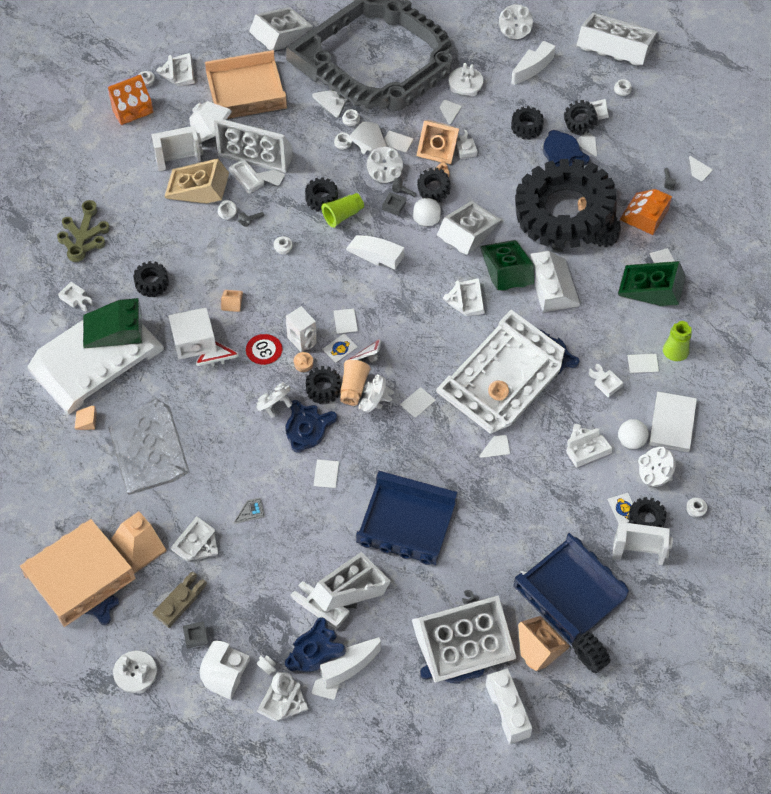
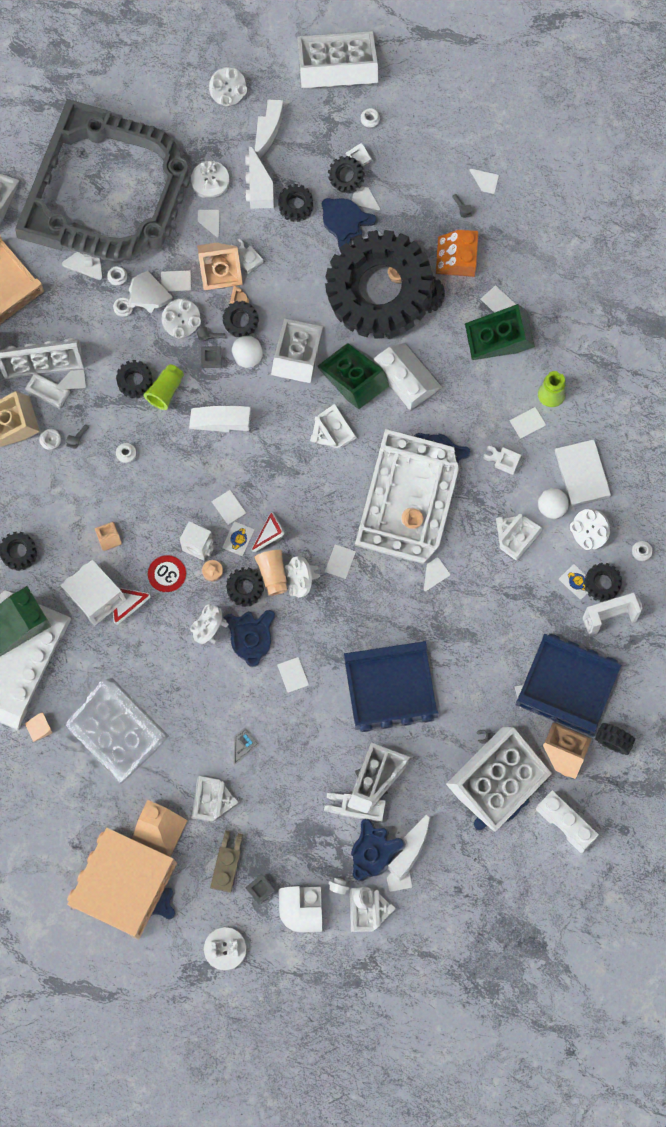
camera: 25 degrees left, 15 degrees up
none -> white slope [245,147,274,209]

